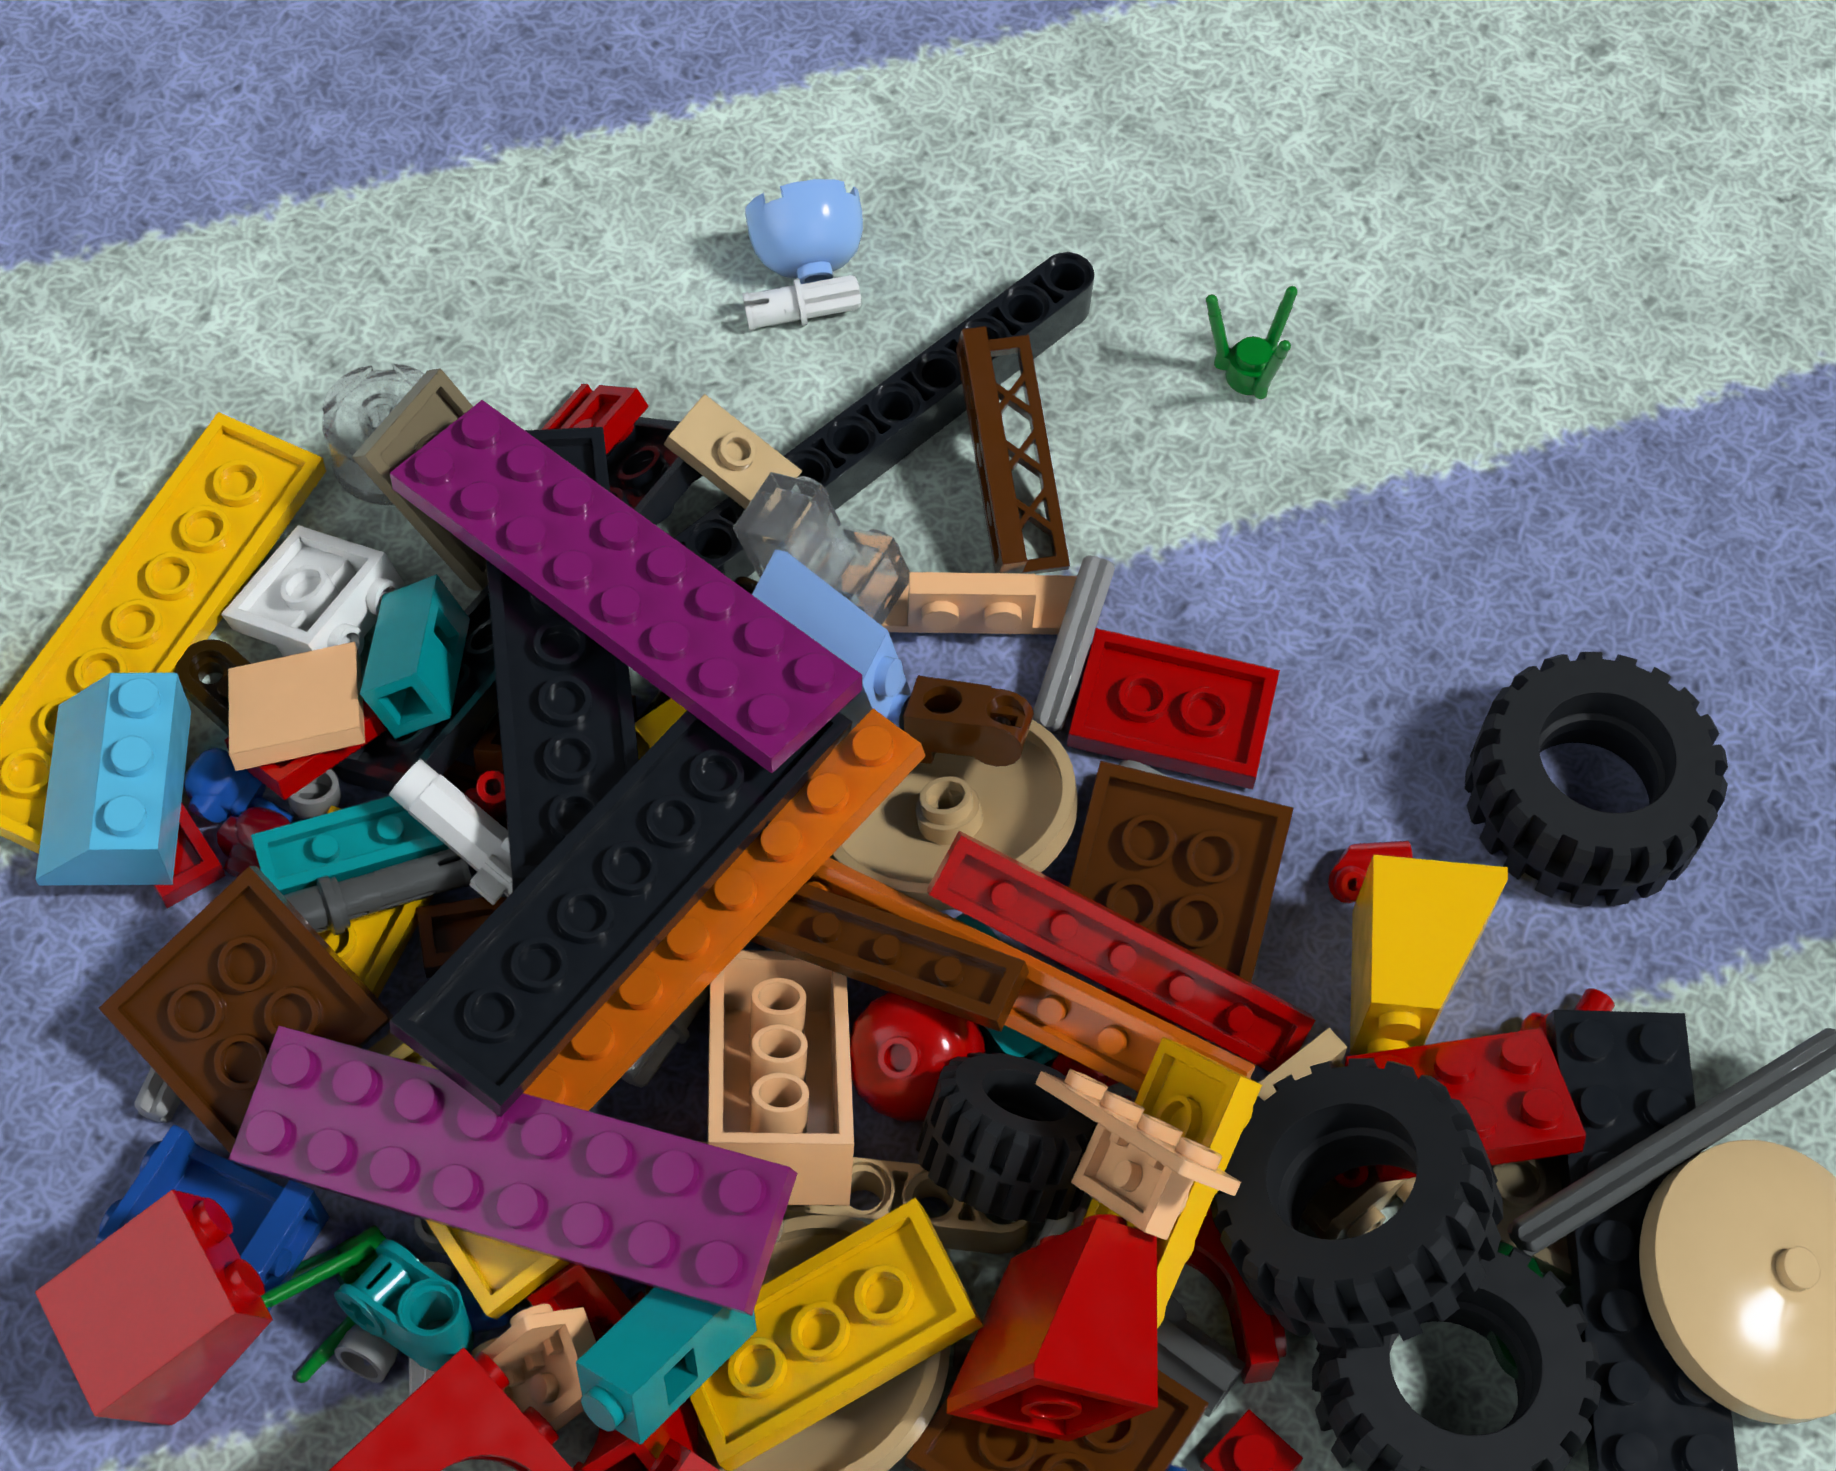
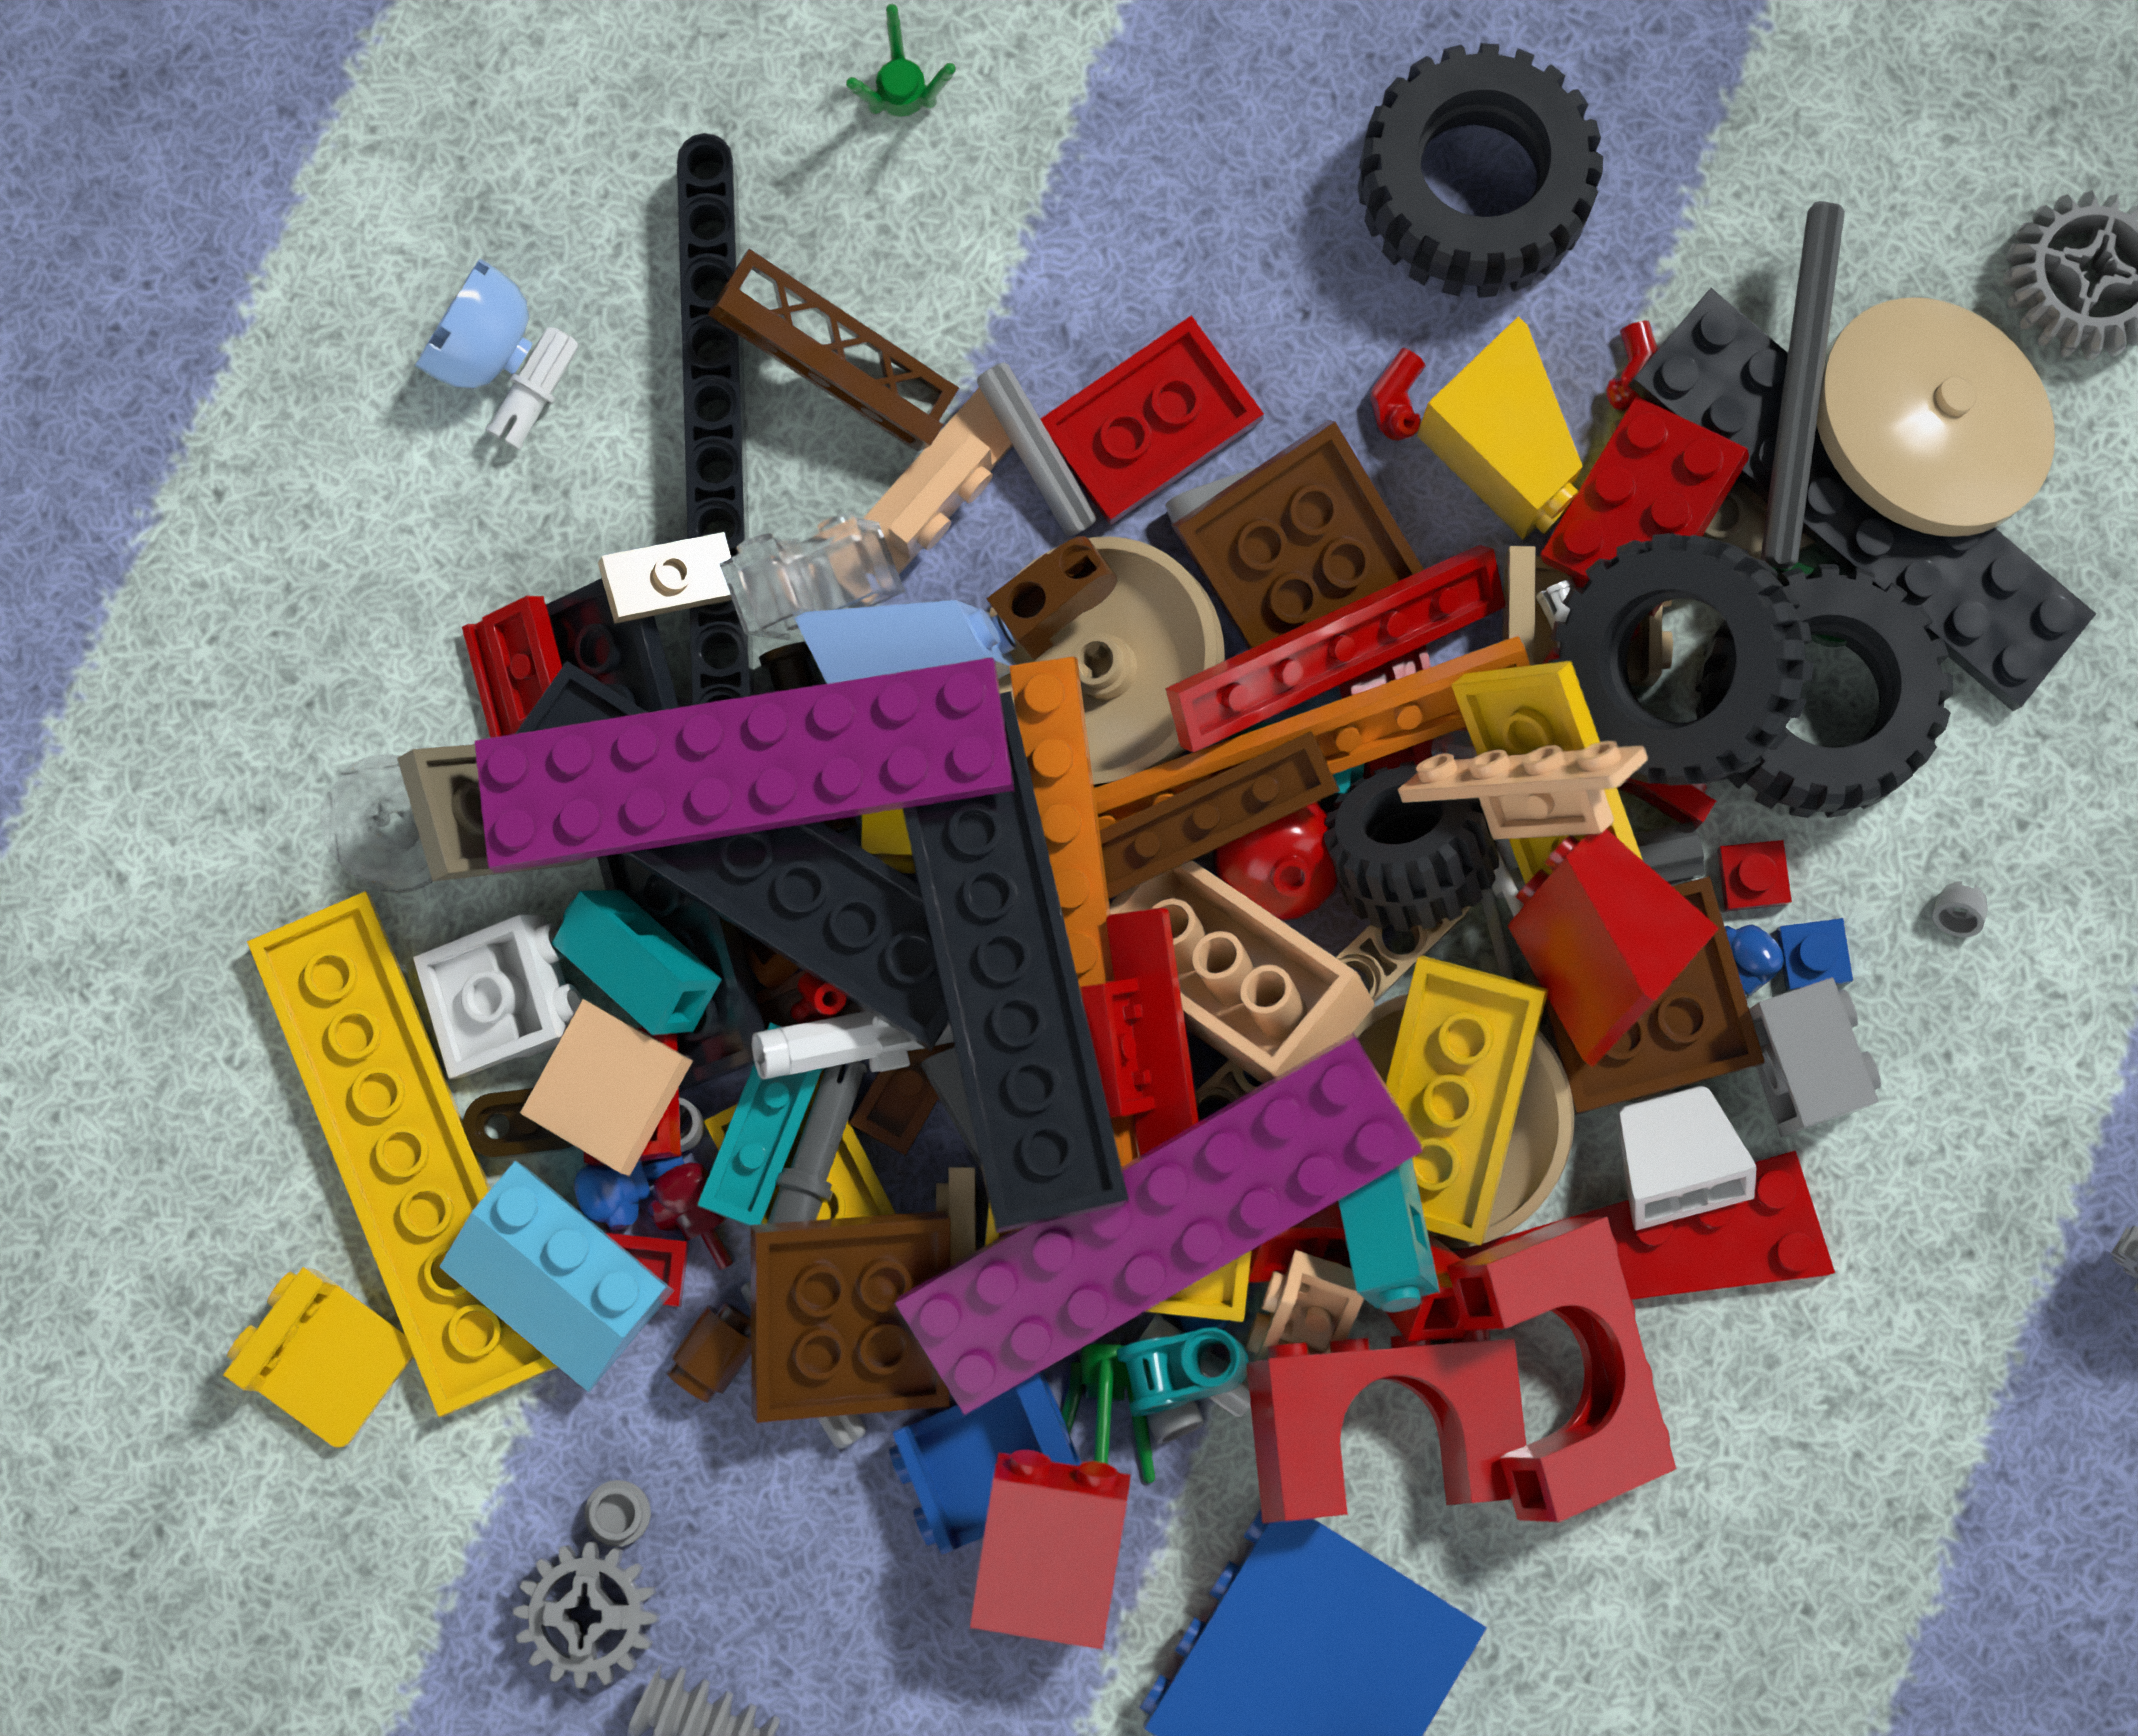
camera: 45 degrees left, 20 degrees up
none -> reddish brown brick [666,1302,751,1403]
none -> red bracket [1080,907,1199,1157]

